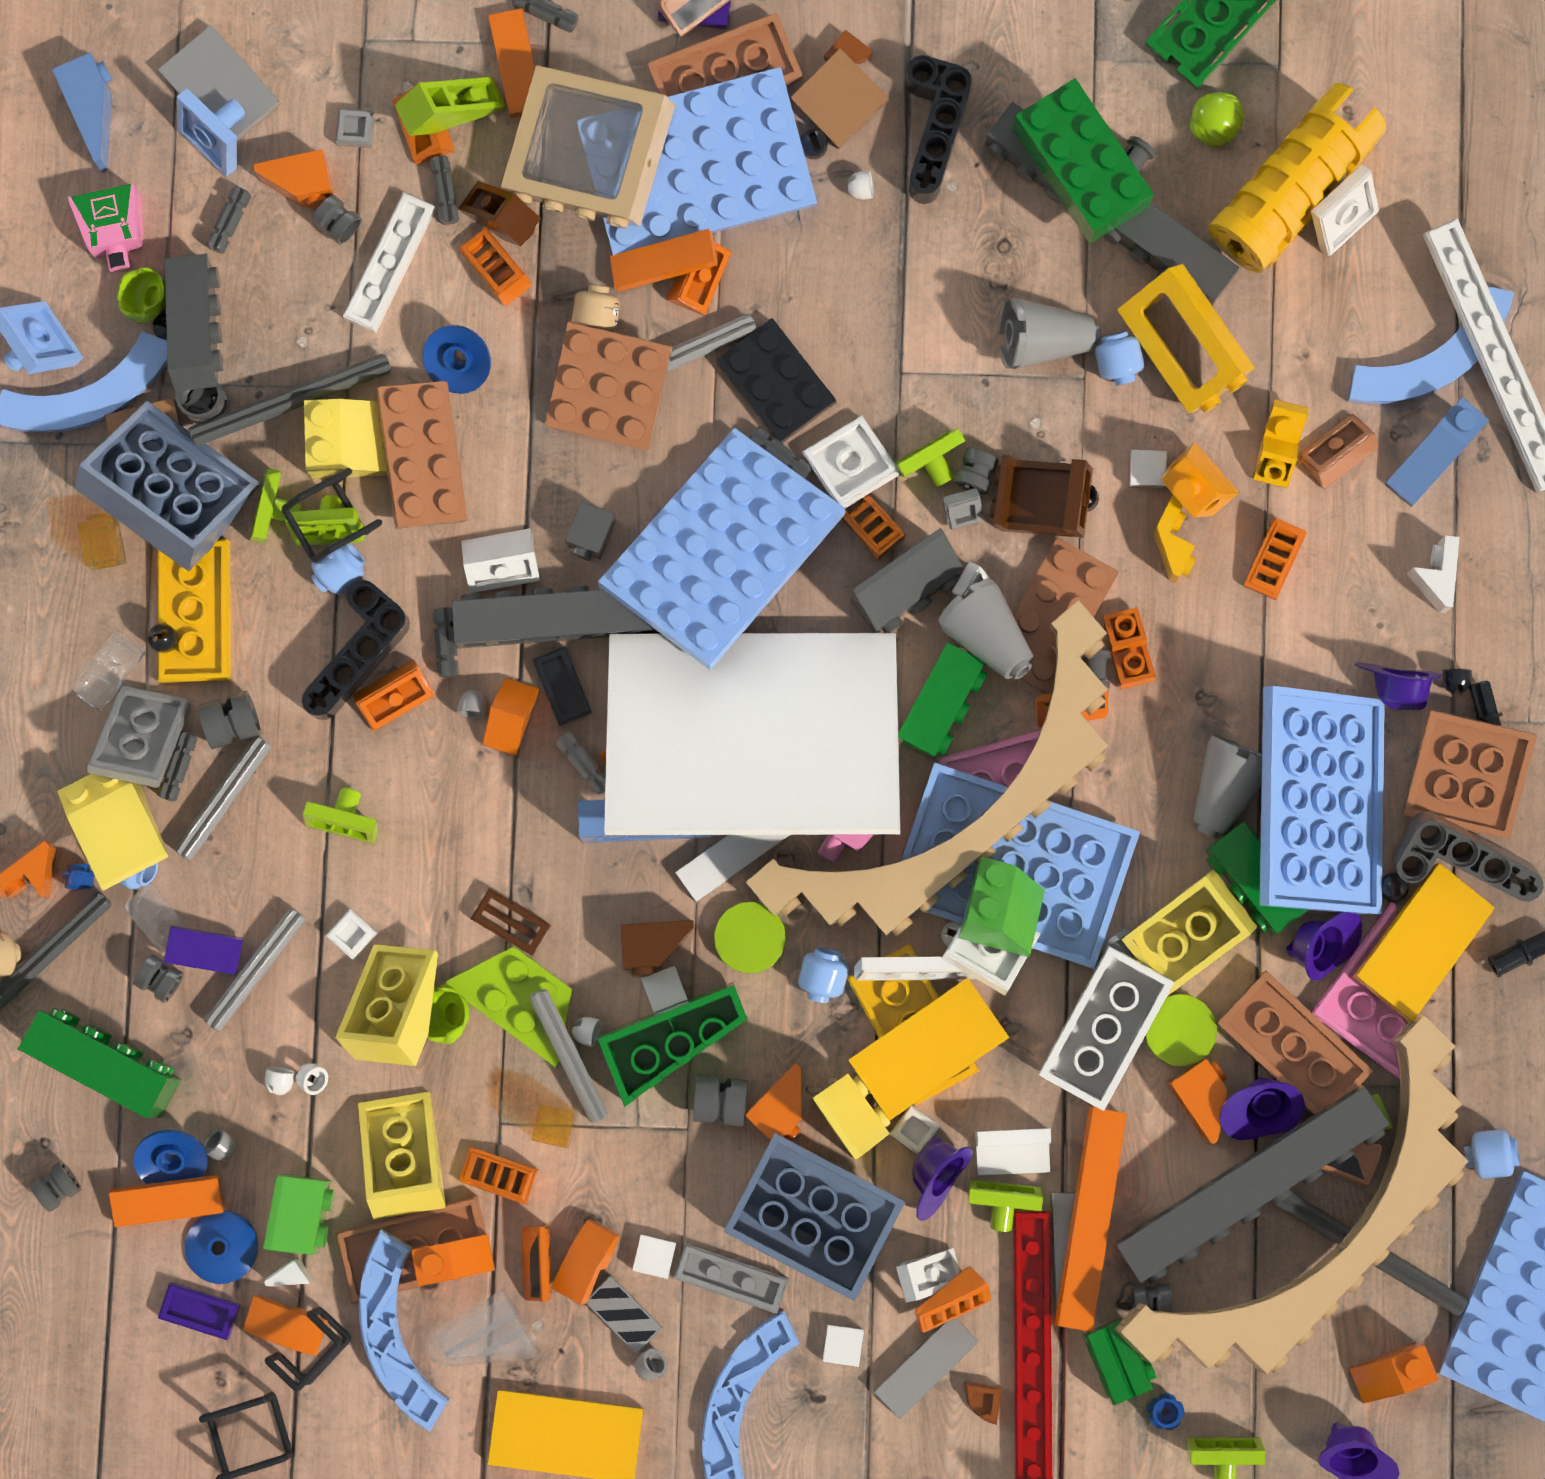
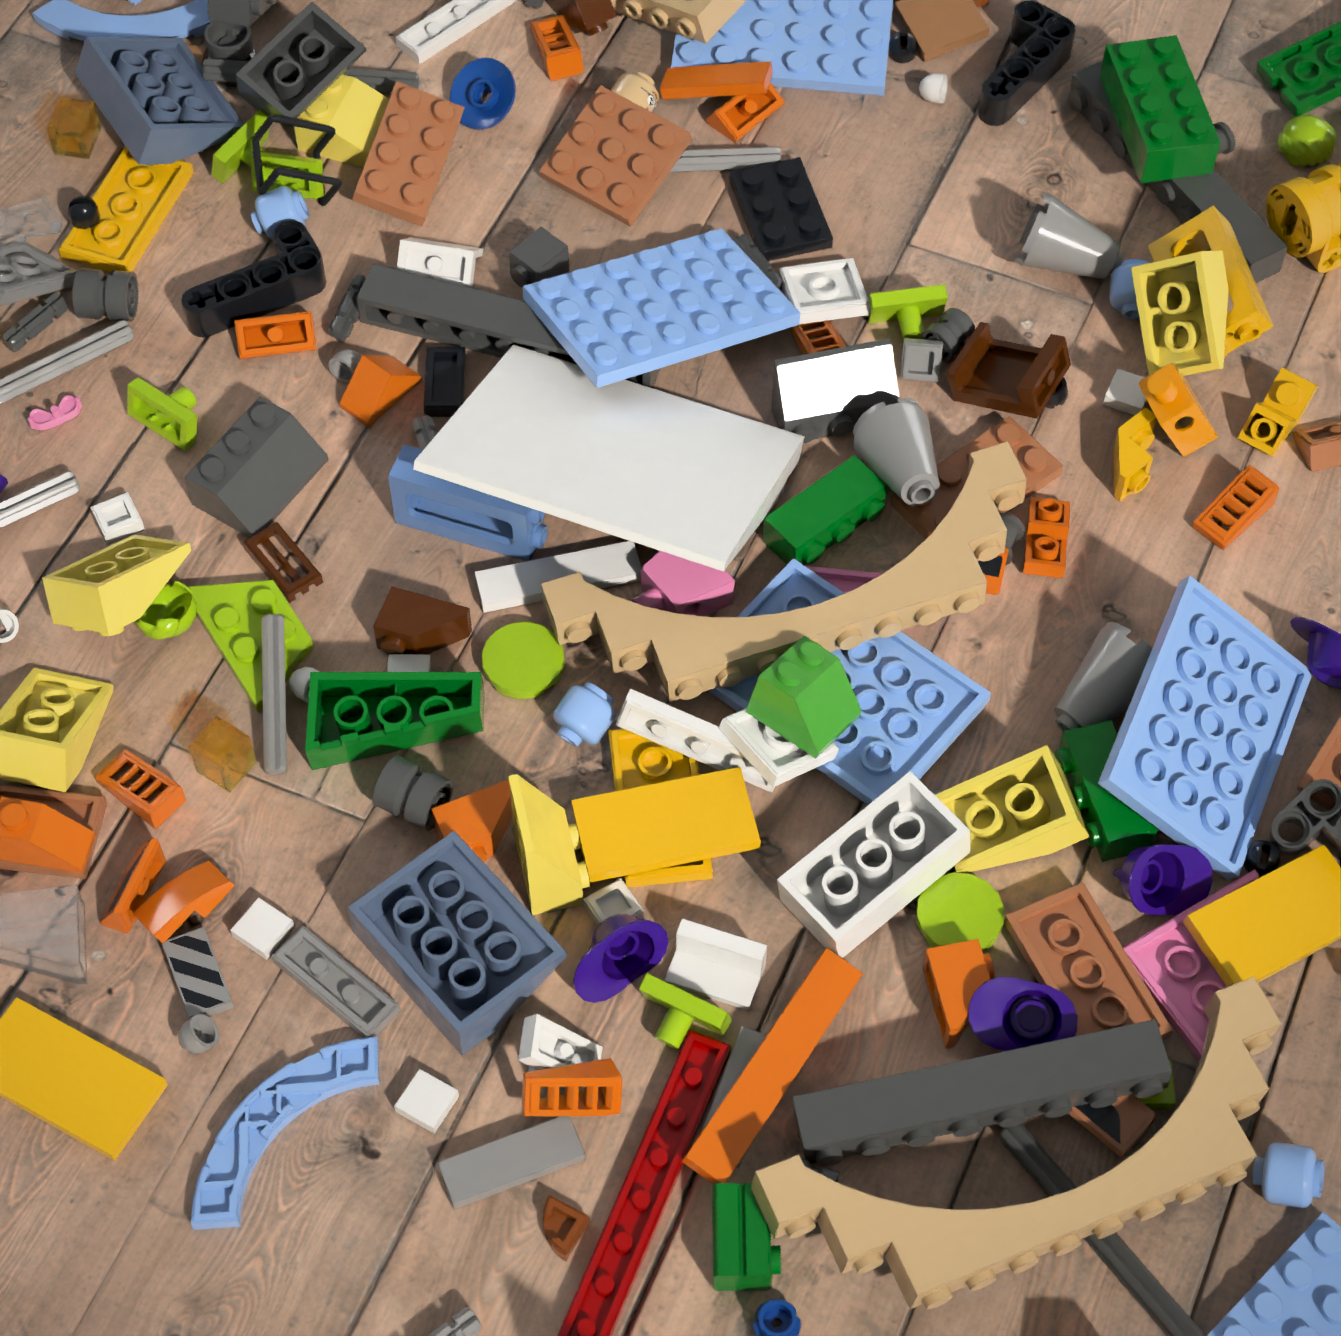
camera: 20 degrees right, 25 degrees down
none -> bright pink piece [28,395,82,431]
none -> dark grey slope [185,396,329,538]
none -> dark grey slope [236,2,366,119]
none -> light yellow slope [1131,250,1228,376]

